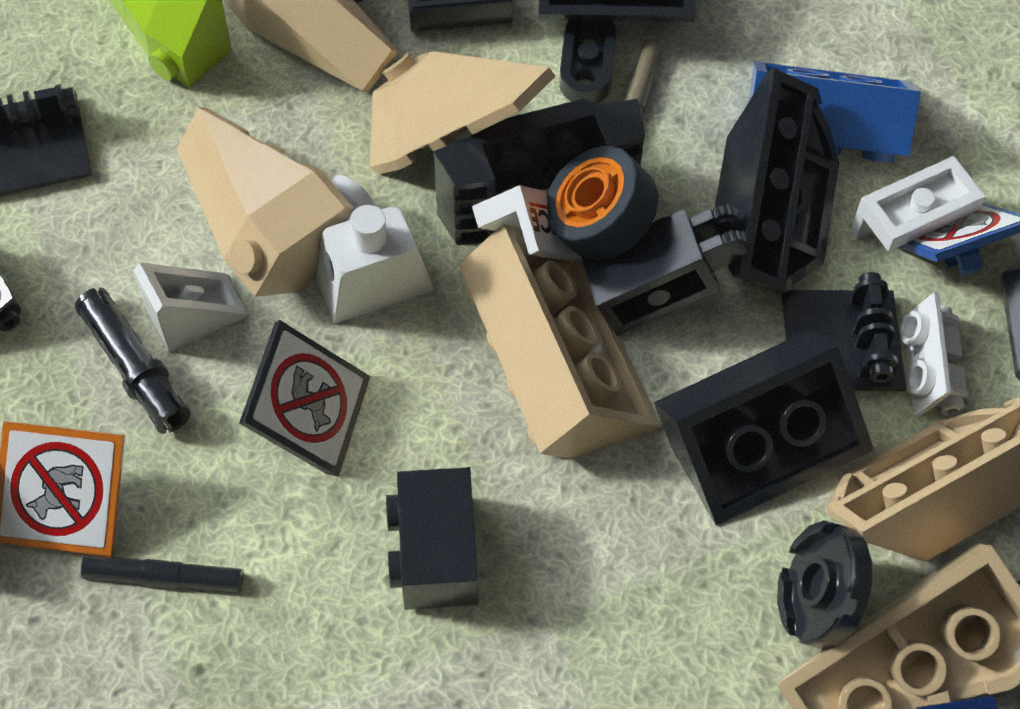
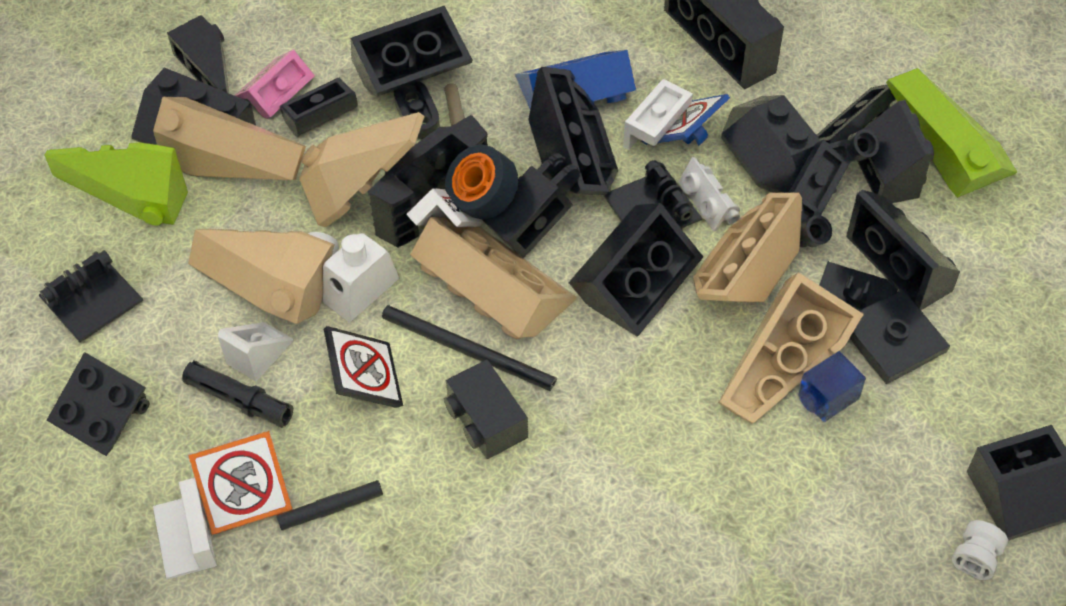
camera: 25 degrees left, 5 degrees down
black tile [777,520,873,649] -> none
none -> black piece [382,305,557,391]

